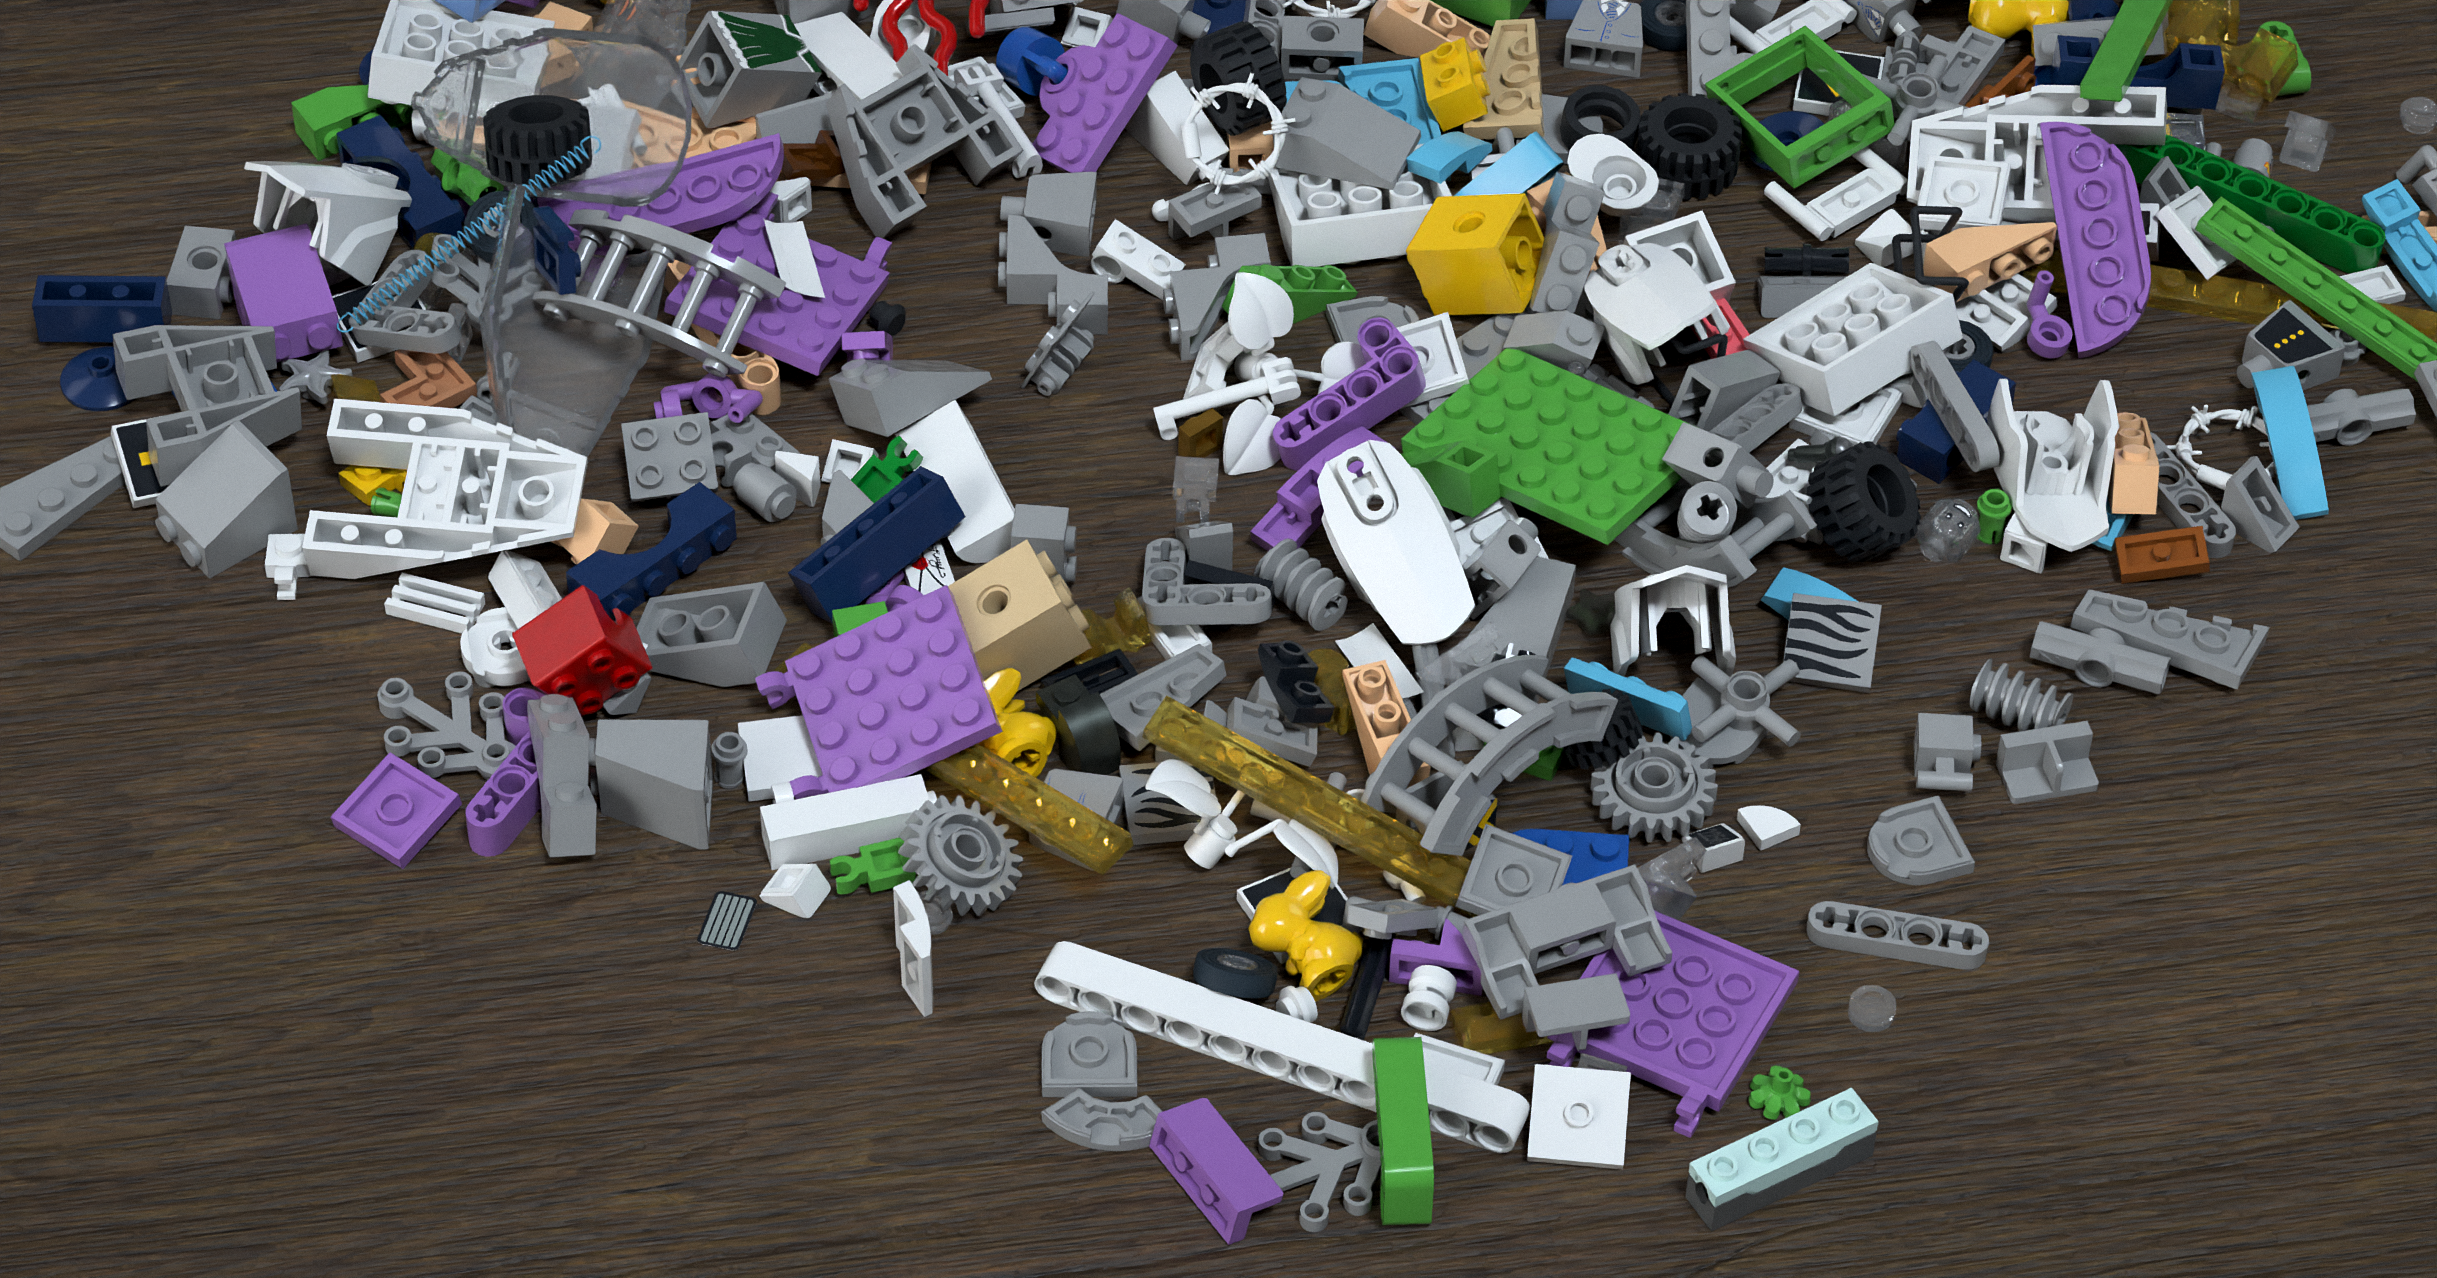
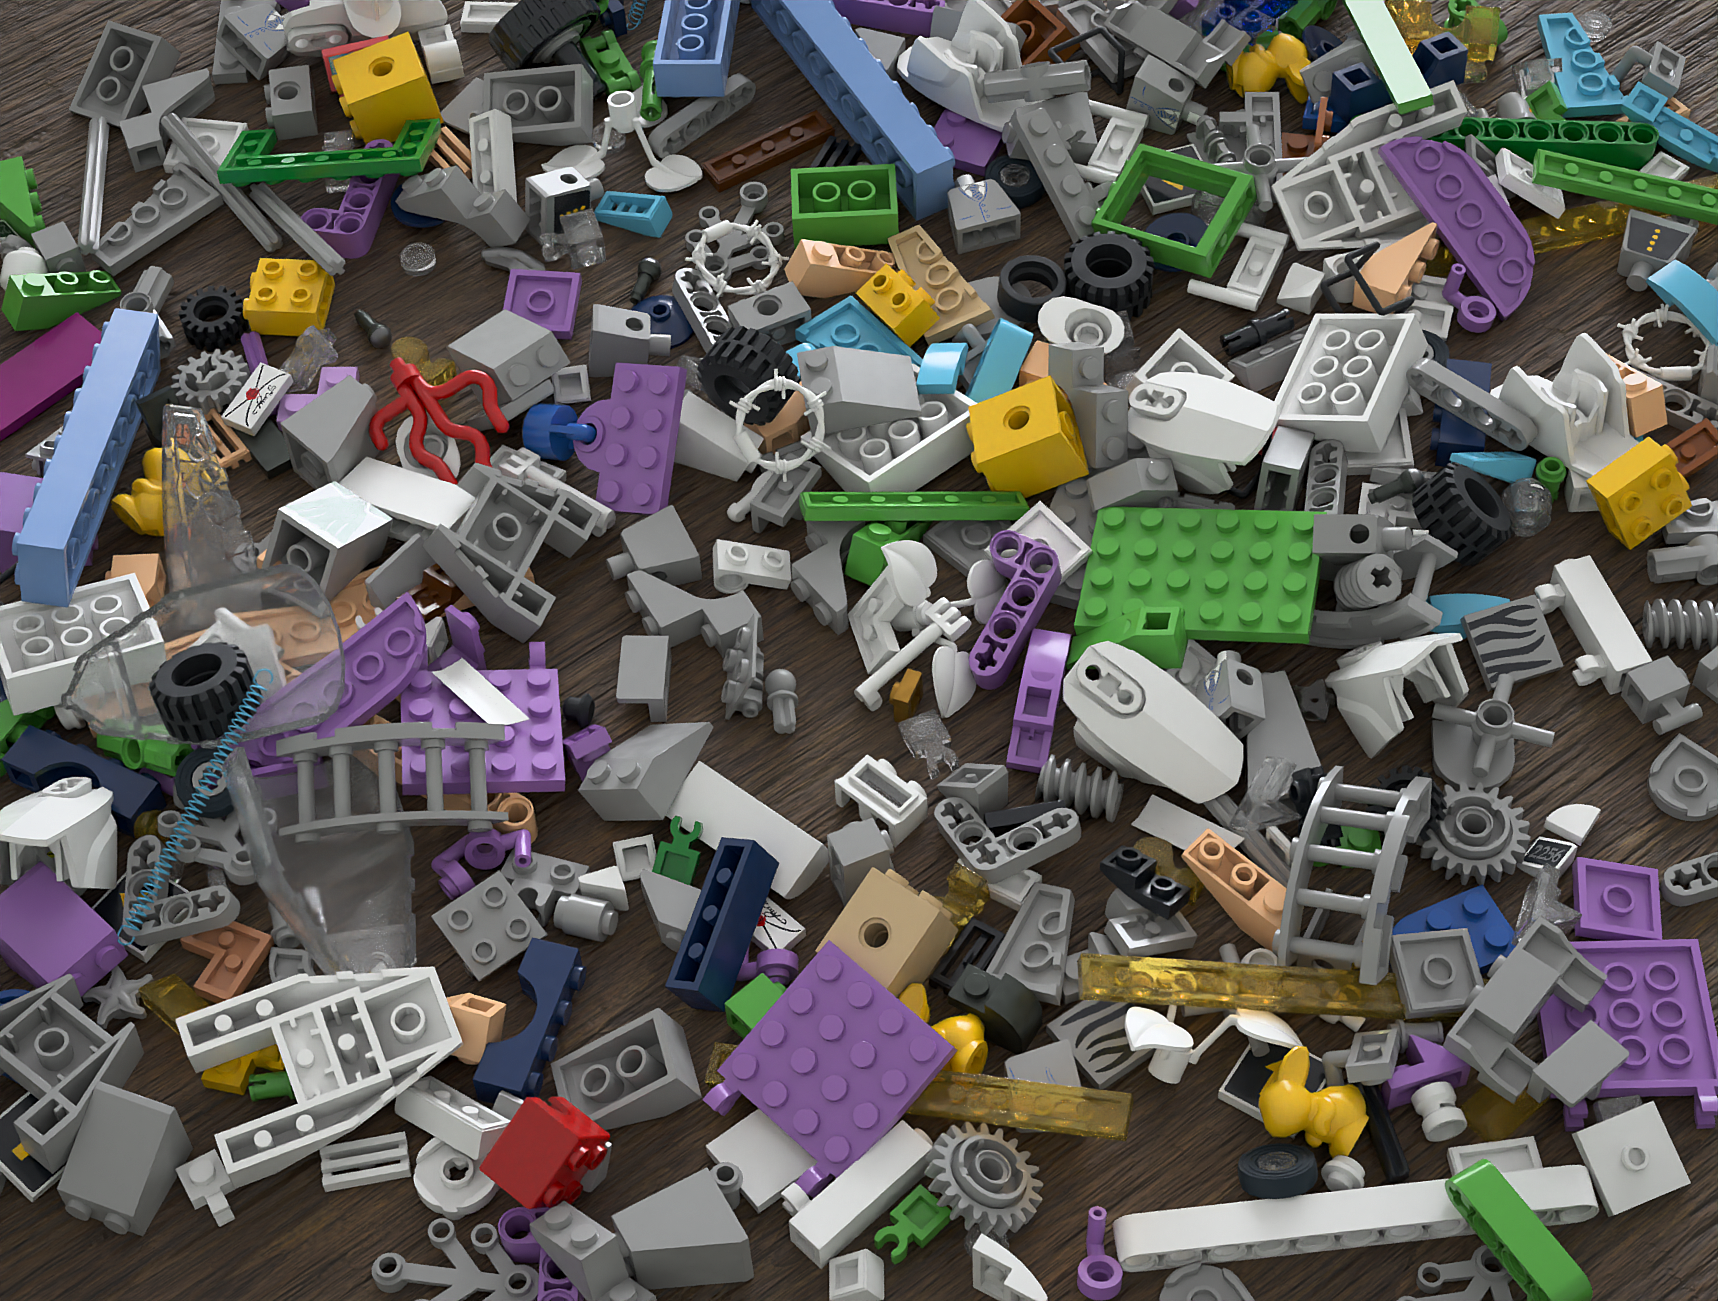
camera: 25 degrees left, 5 degrees up
dark blue plate [533,206,581,295] -> none
medium azure tile [1564,658,1692,741] -> none
white tile [1918,155,2011,232] -> none
none -> medium lavender bracket [428,605,487,671]
none -> light grey panel [616,635,672,722]
none -> light grey axle [765,669,798,734]
none -> bright green tile [799,491,1030,521]
none -> white window [835,755,928,848]
none -> medium lavender plate [1077,1206,1123,1301]
none -> medium azure slope [1449,452,1536,487]
none -> bright green plate [1525,80,1568,120]
none -> white brick [1534,555,1652,695]
none -> medium azure wing [1537,13,1628,118]
none -> medium lavender plate [1572,857,1662,941]
none -> yellow brick [1586,436,1692,550]

